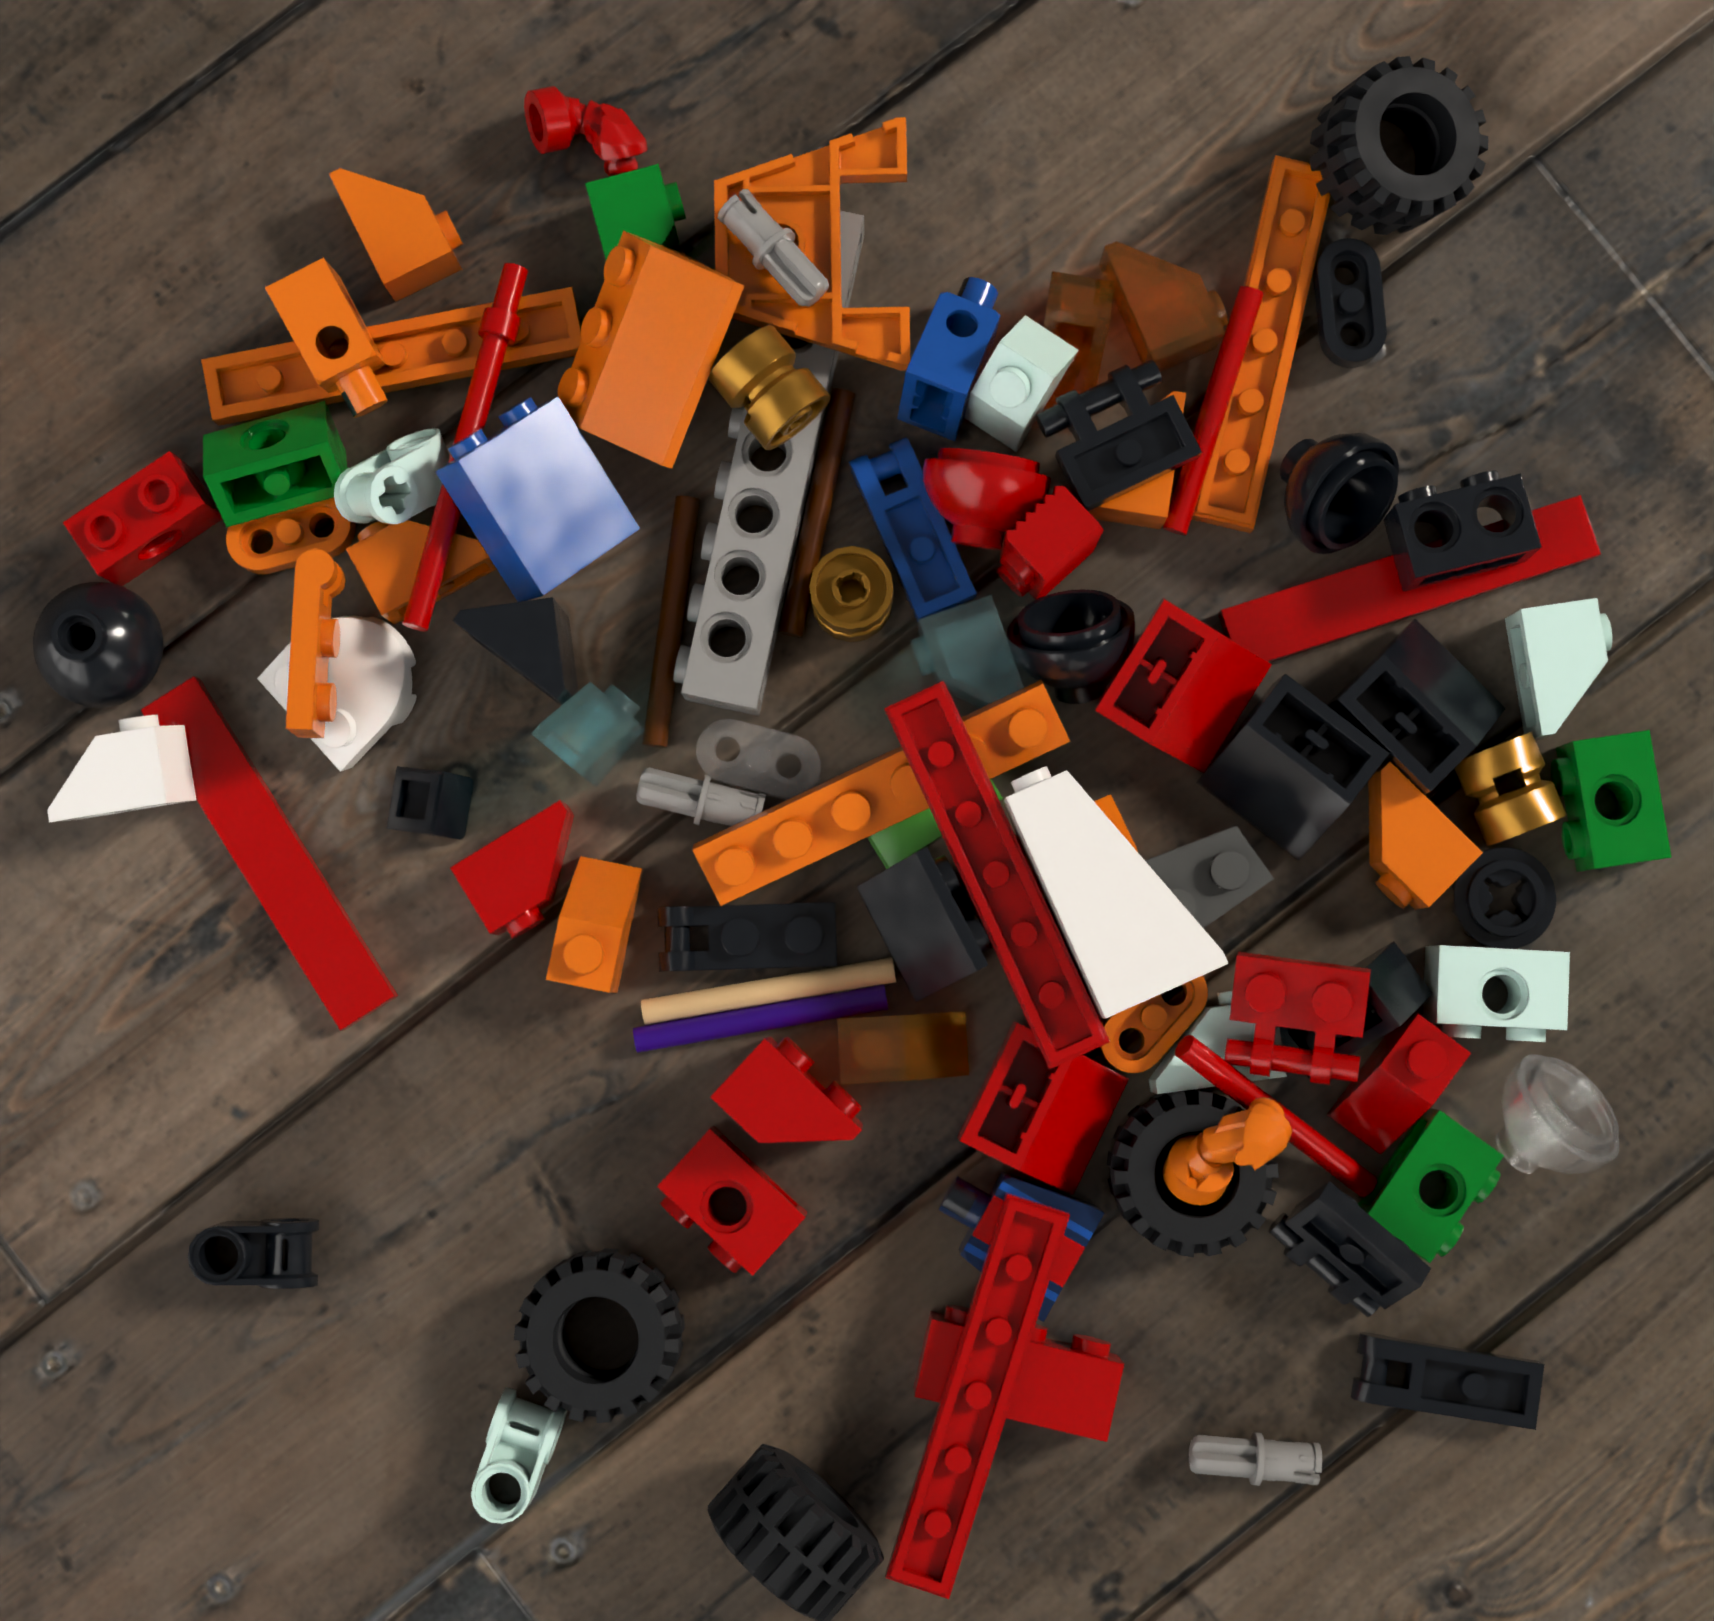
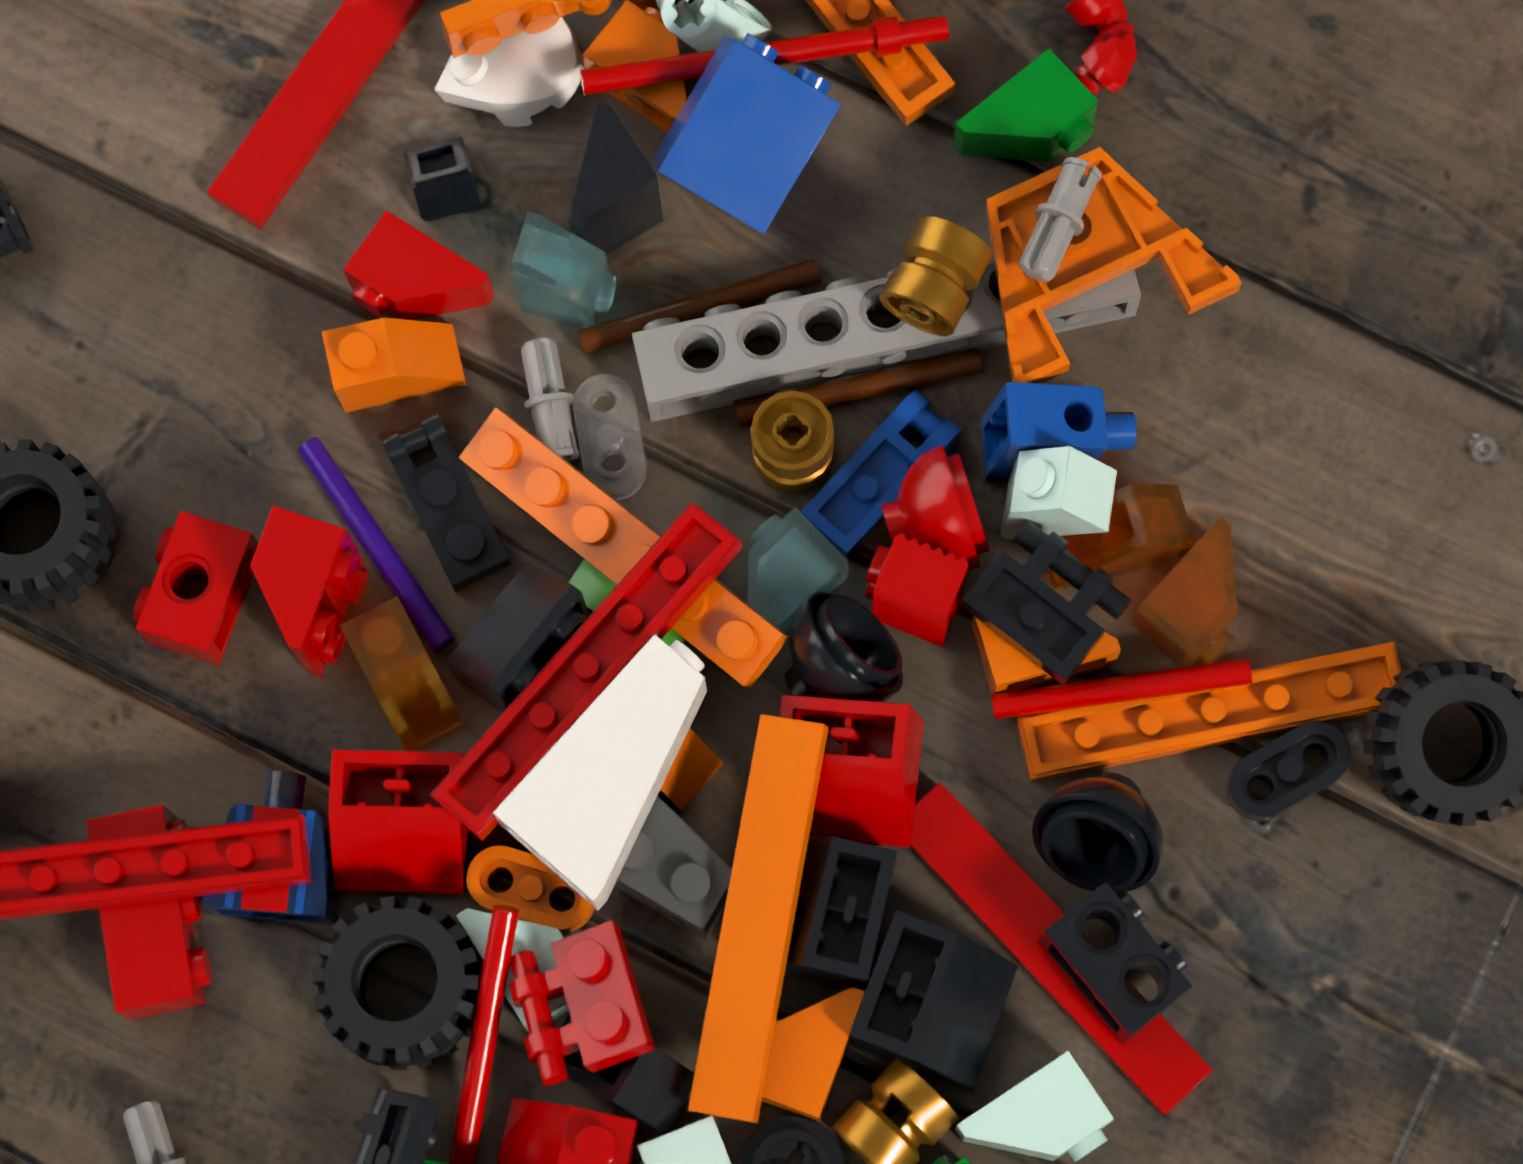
camera: 65 degrees right, 10 degrees down
orange slope [557,230,744,469] -> none
tan bar [641,957,896,1025] -> none
orange arm [1163,1097,1292,1205] -> none
none -> orange tile [688,714,829,1123]

